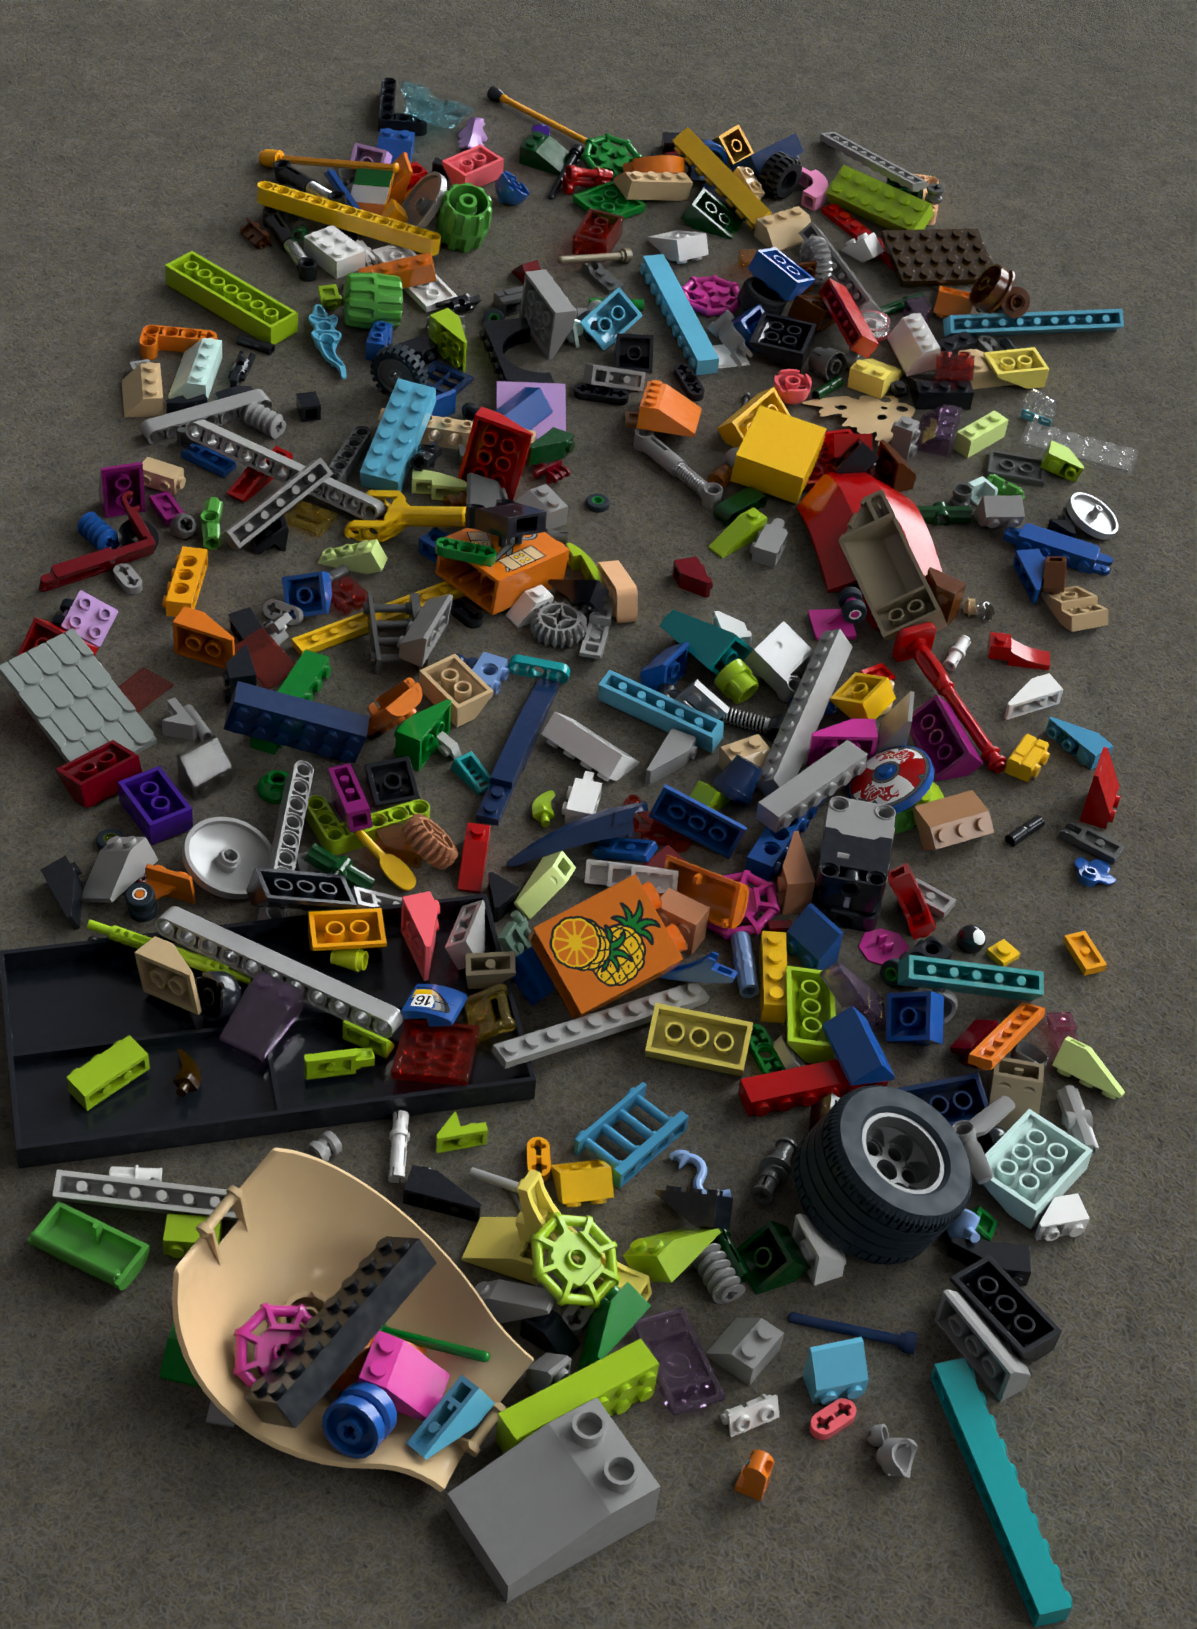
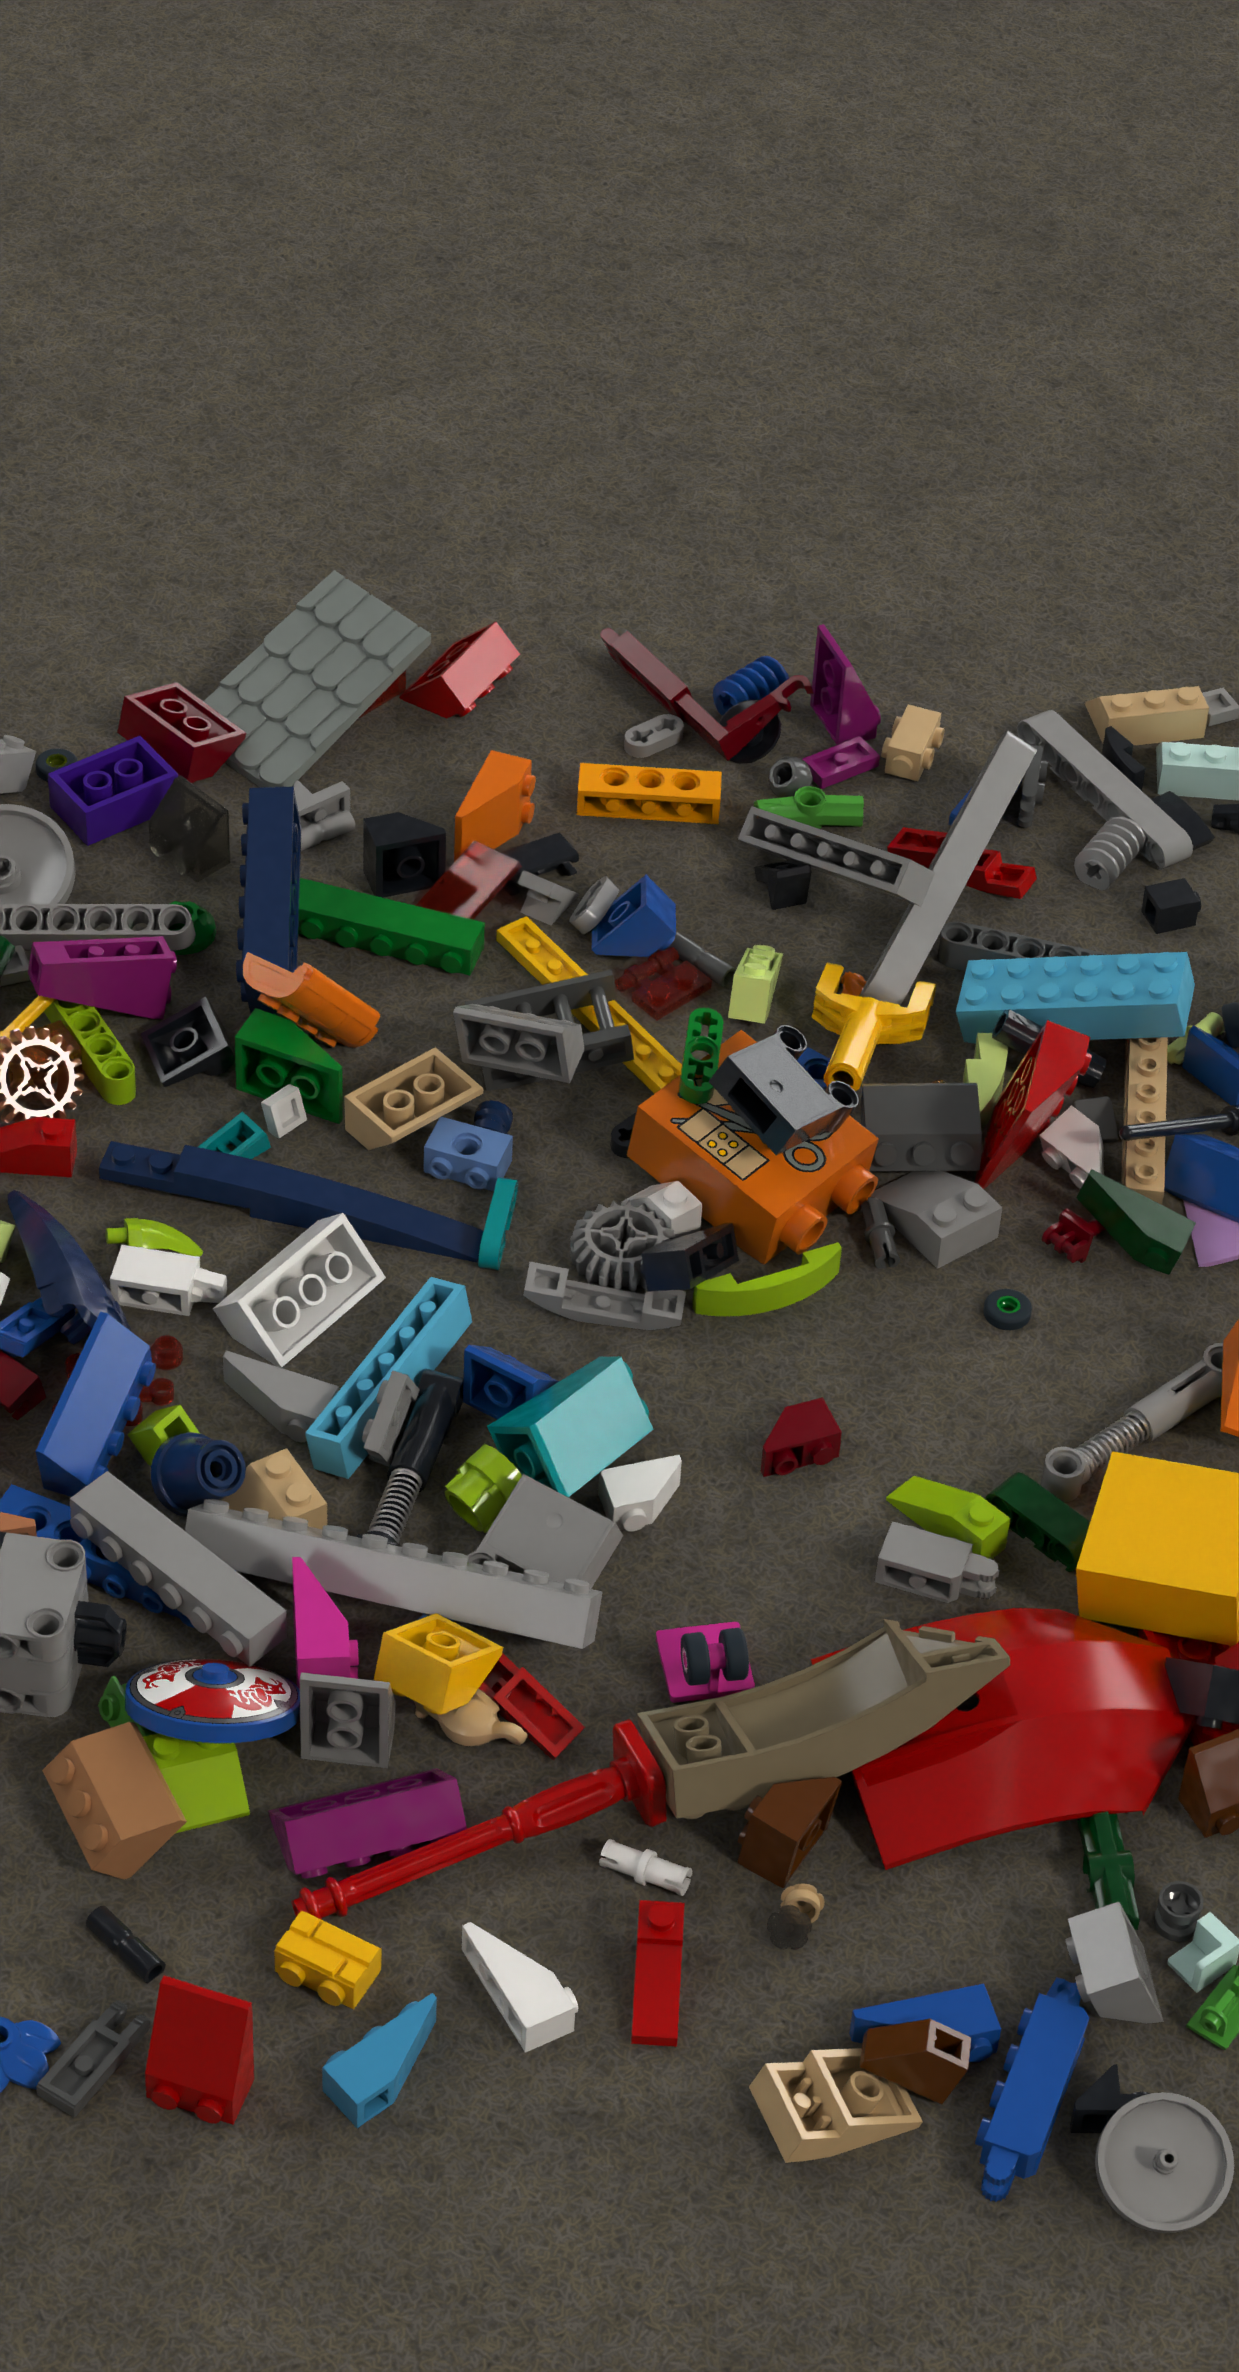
camera: 90 degrees right, 0 degrees up
lavender plate [51,590,118,647] -> none
clear red piece [118,667,173,714] -> none
clear yellow plate [285,501,337,538] -> none
light nougat beam [597,560,638,624] -> none

